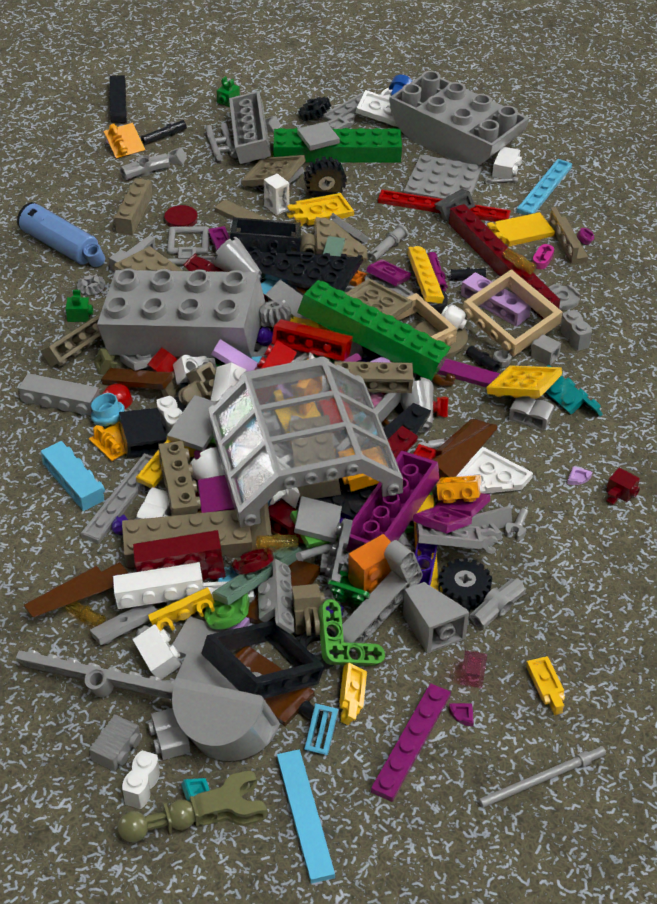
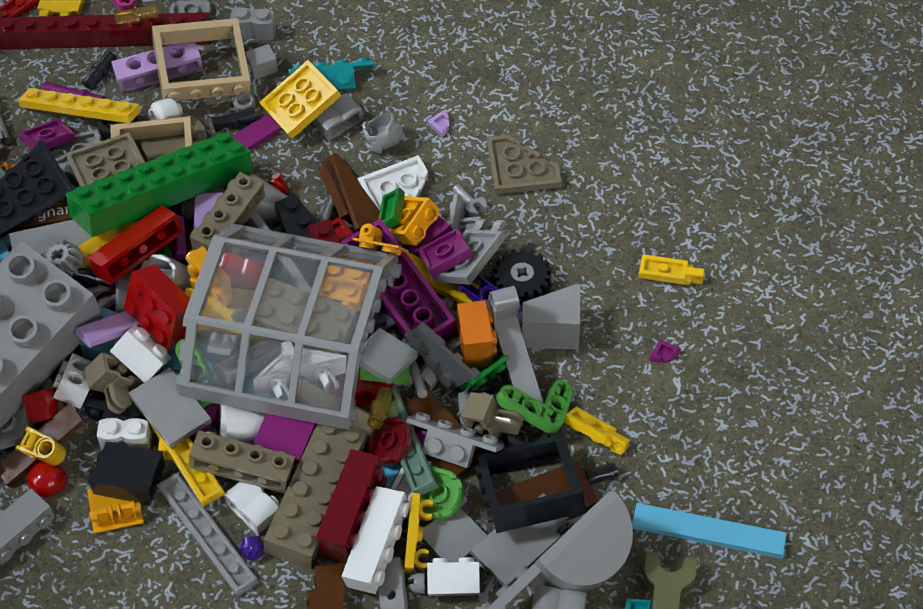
camera: 60 degrees left, 10 degrees up
medium azure brick [41,441,105,511] -> none
medium azure piece [91,393,125,427] -> none
medium azure tile [305,704,339,755] -> none
magenta plate [371,683,451,802] -> none
clear pink brick [460,650,487,688] -> none
light grey piece [469,578,526,629] -> none
light grey bar [478,746,606,808] -> none
dark red brick [606,467,640,505] -> none
none -> yellow piece [15,426,66,465]
none -> light orange hinge [353,224,409,256]
none -> light grey hair [362,112,403,154]
none -> green tile [379,188,405,229]
none -> dark tan plate [487,135,562,195]

